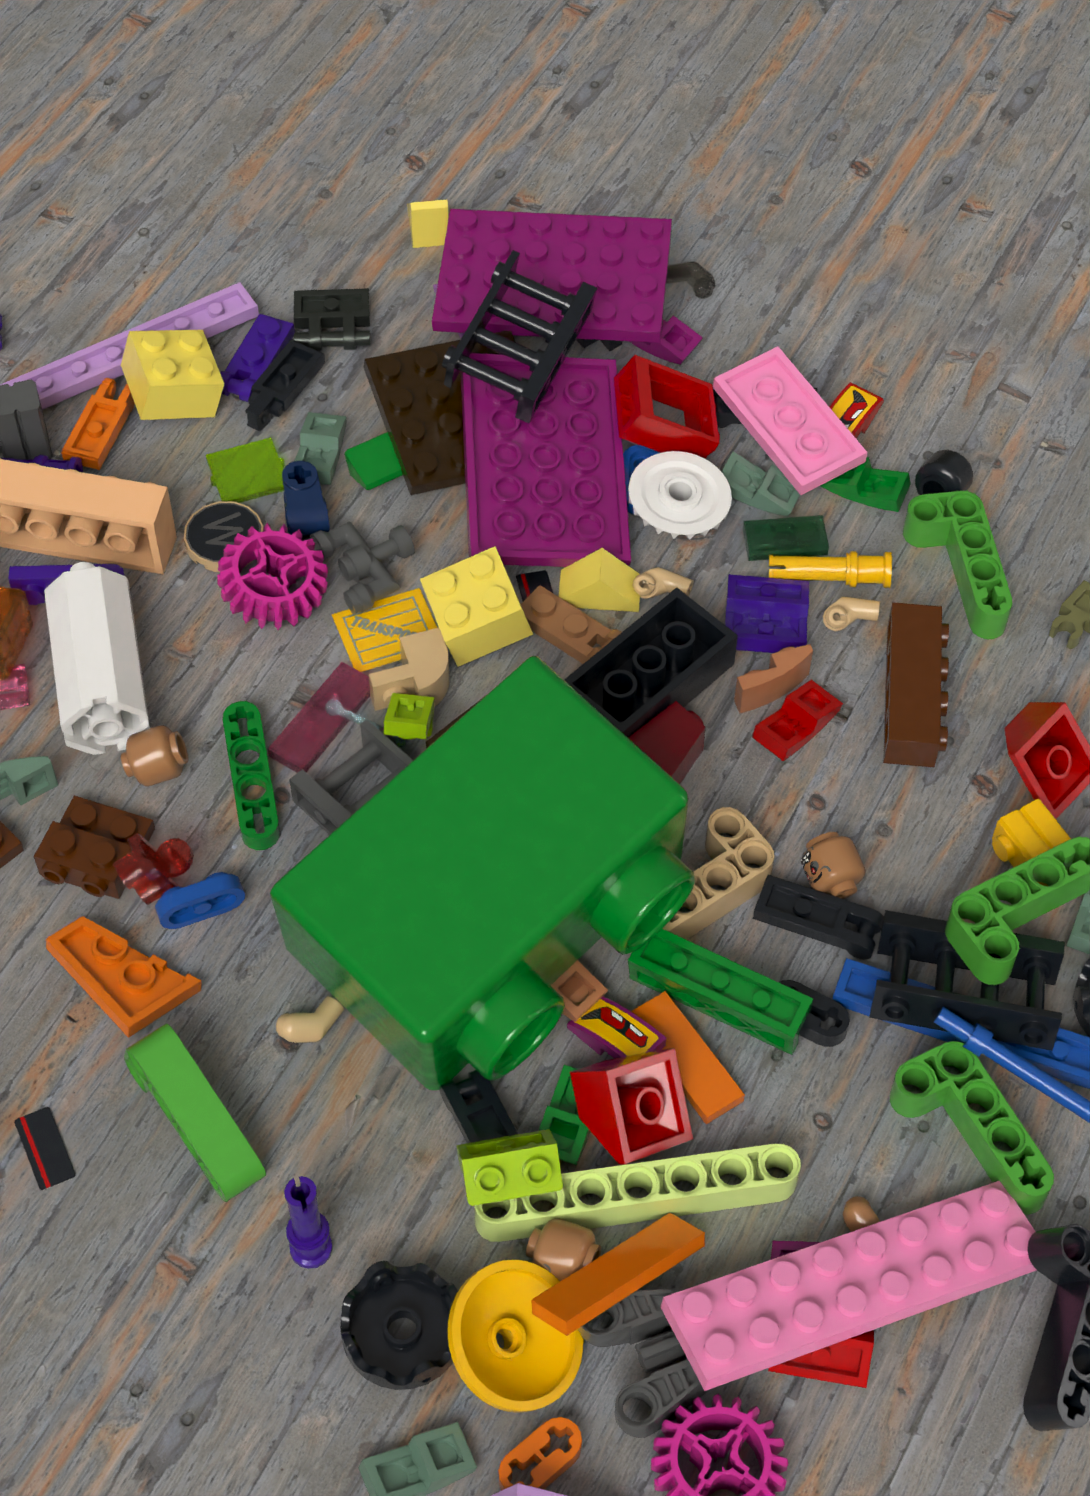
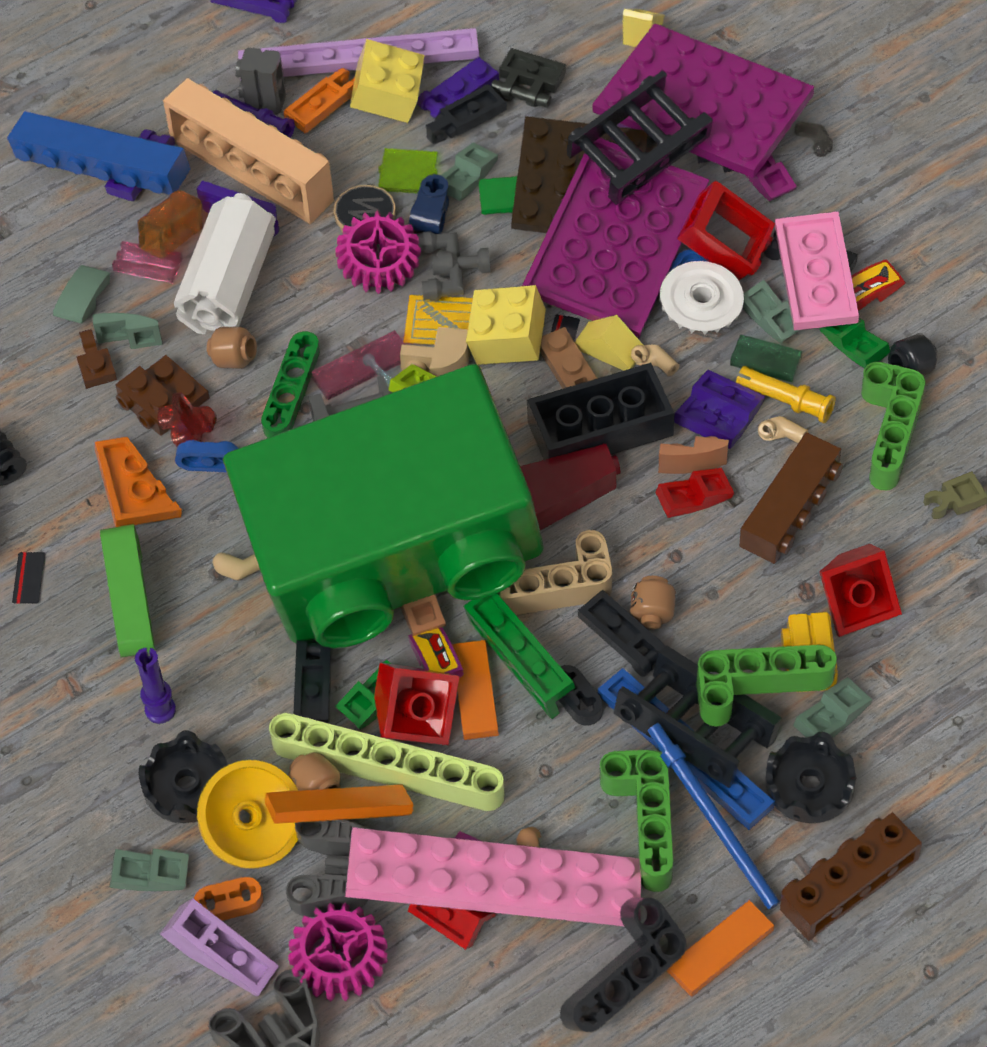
camera: 30 degrees right, 0 degrees up
lime bracket [456,1129,563,1206] -> none

